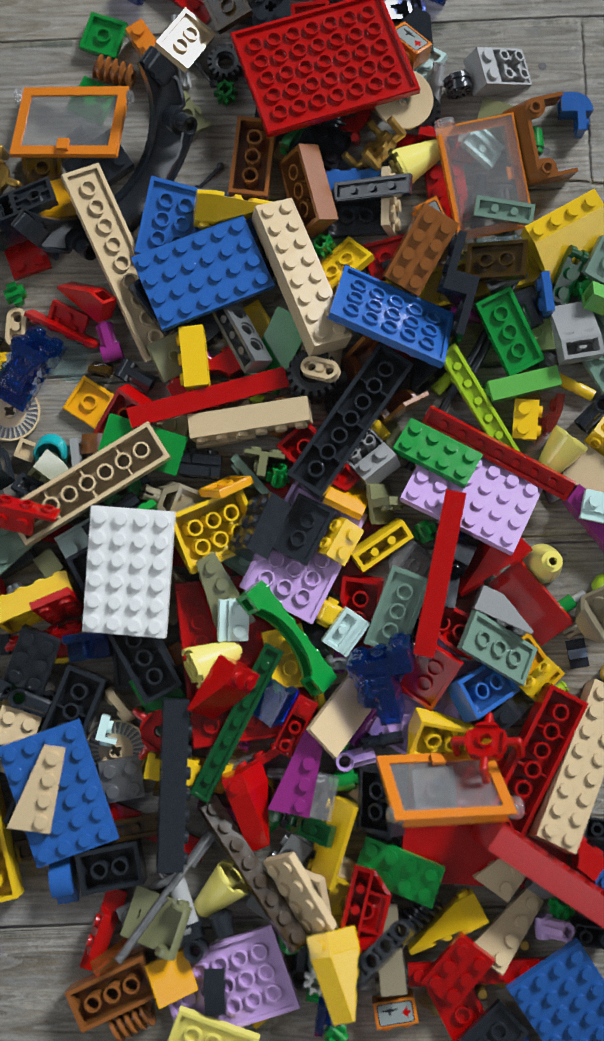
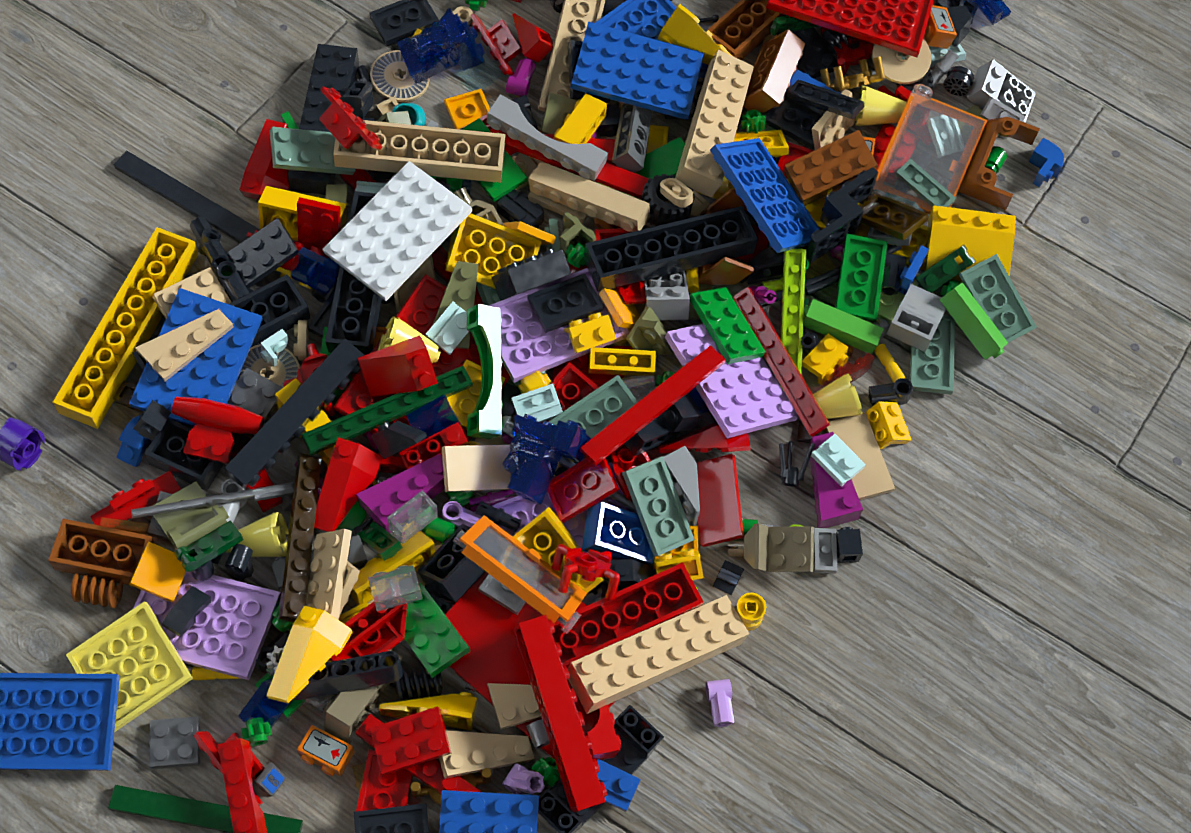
camera: 25 degrees right, 20 degrees down
dark brown slope [88,361,114,379] -> none
light yellow cone [522,544,563,584] -> none
none -> black brick [133,400,171,441]
none -> red plate [172,396,264,464]
none -> dark green plate [175,520,244,572]
none -> clear brick [368,565,422,611]
none -> black slope [371,421,427,459]
none -> light grey arch [487,94,608,181]
none -> magenta pin [749,285,776,304]
none -> black plant [779,441,815,487]
none -> black pin [801,332,819,349]
none -> light grey plate [980,97,1025,122]

